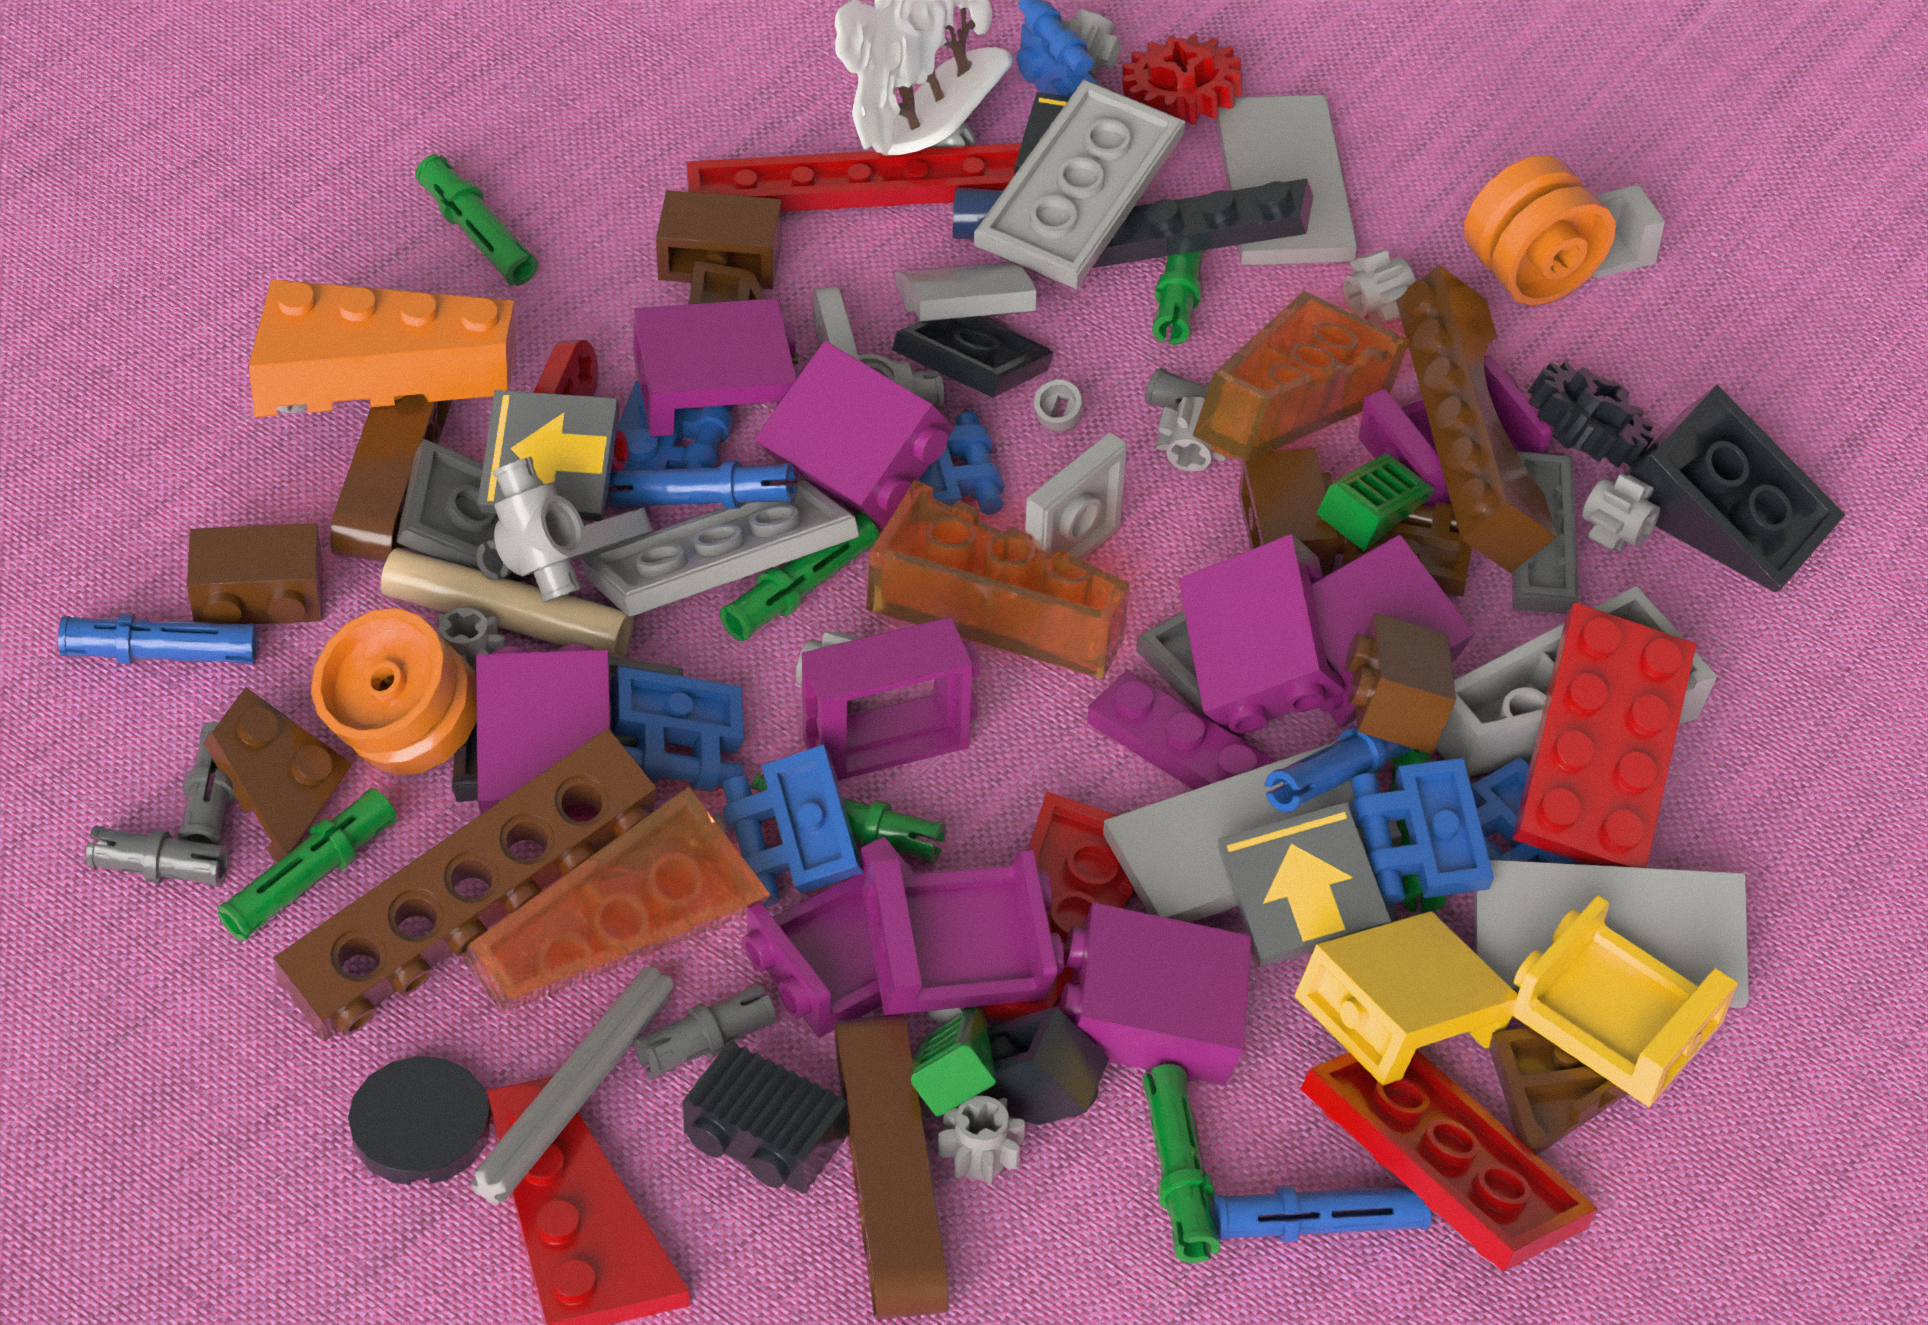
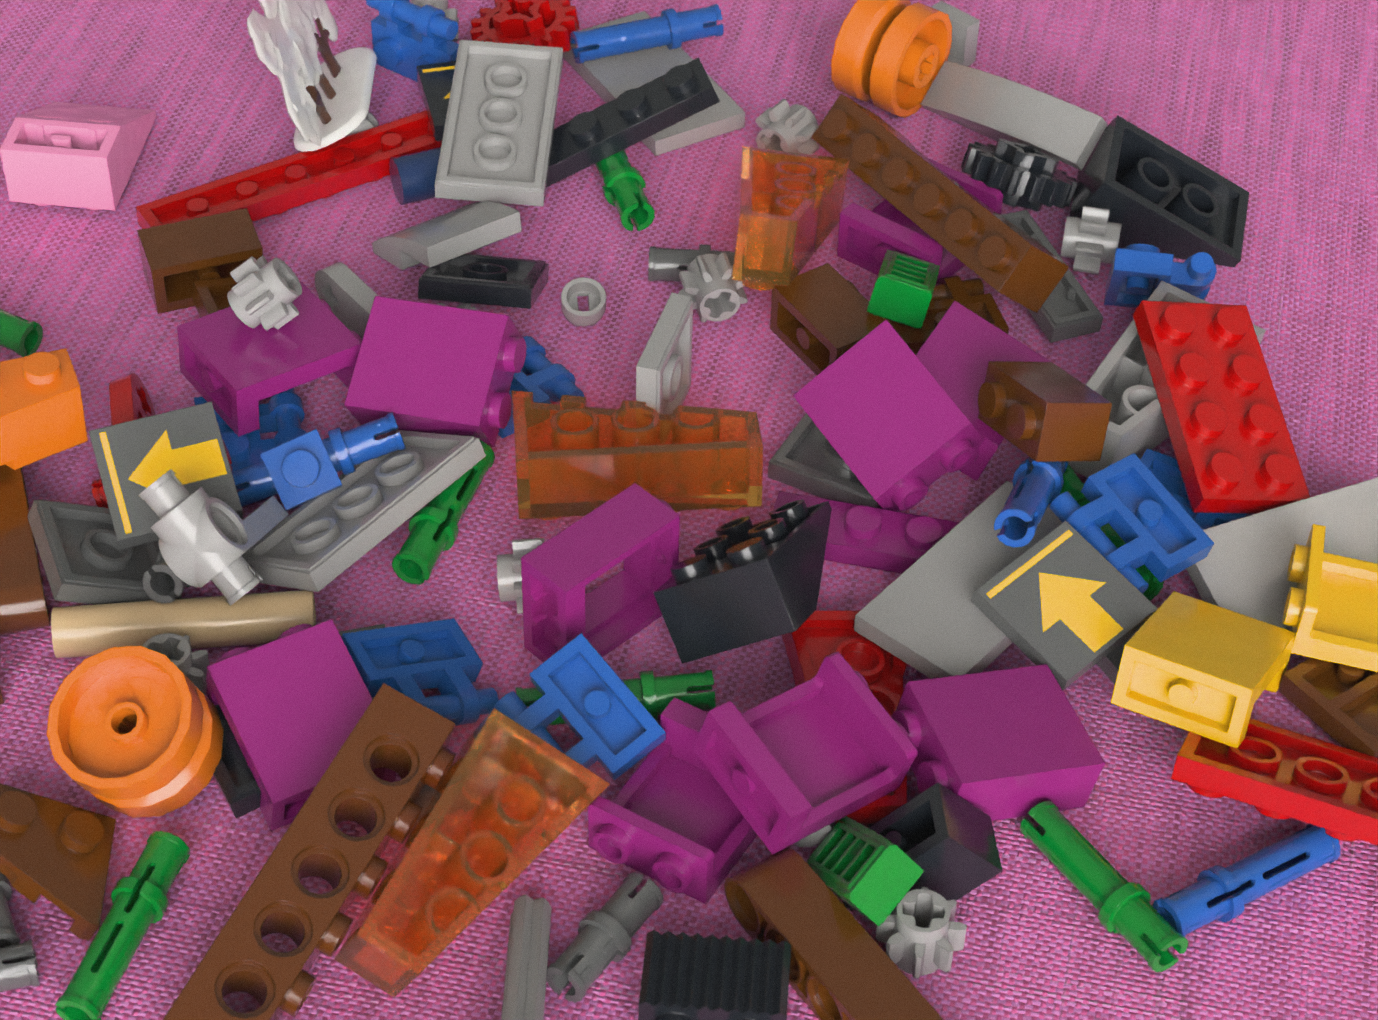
camera: 25 degrees left, 5 degrees down
none -> bright pink slope [0,102,156,210]
none -> light grey gear [227,256,302,331]
none -> plate [260,429,343,511]
none -> blue pin [570,4,724,64]
none -> black slope [654,499,832,664]
none -> light grey slope [920,60,1108,171]
none -> blue plate [1104,244,1217,308]

